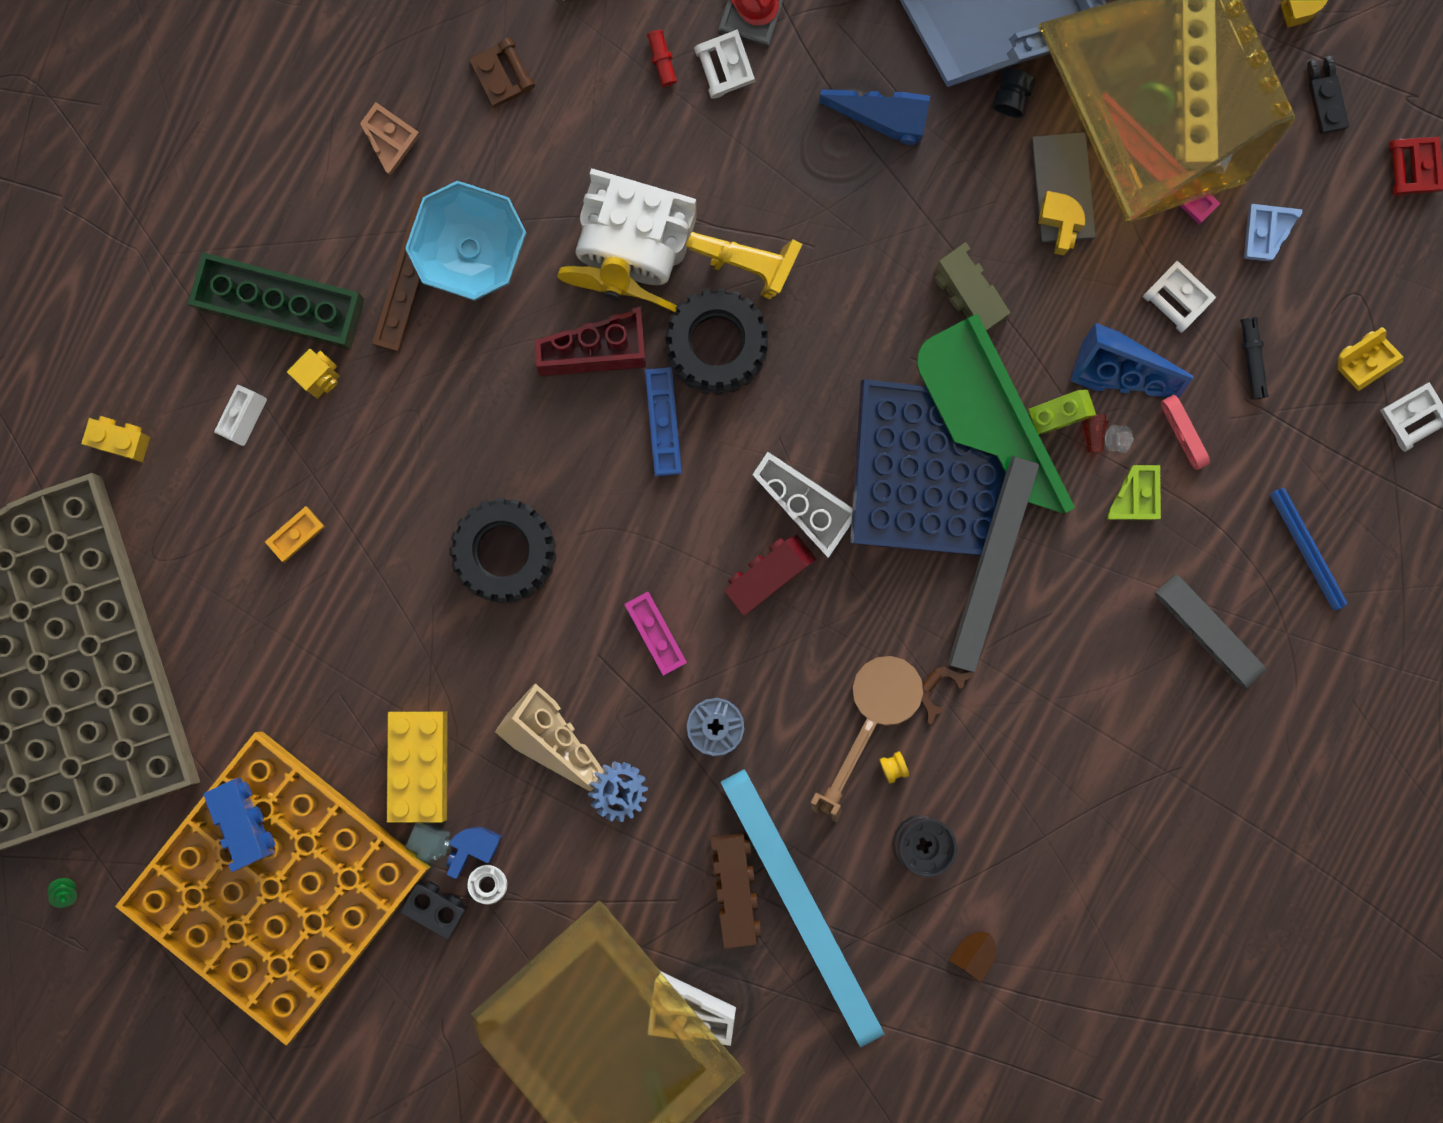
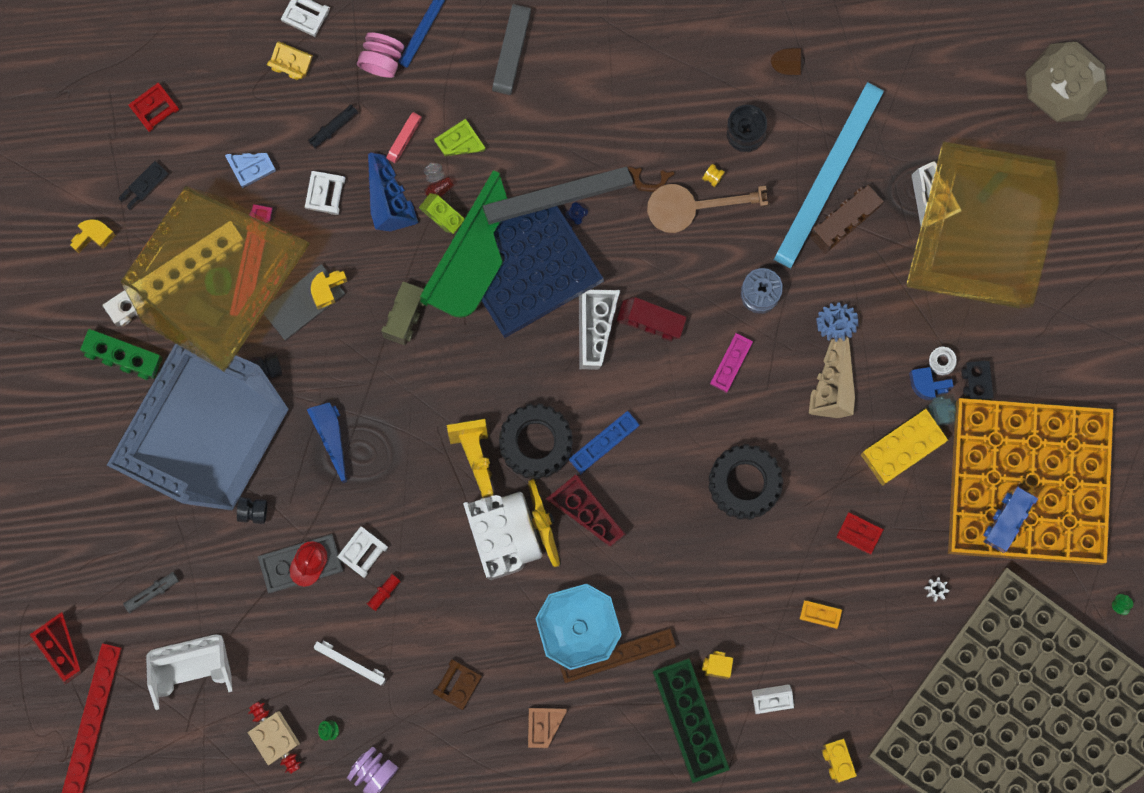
camera: 130 degrees left, 5 degrees down
none -> bright pink wheel [357,33,404,78]
none -> clear blue plate [565,202,588,225]
none -> red plate [836,512,883,555]
none -> white gear [924,577,949,602]

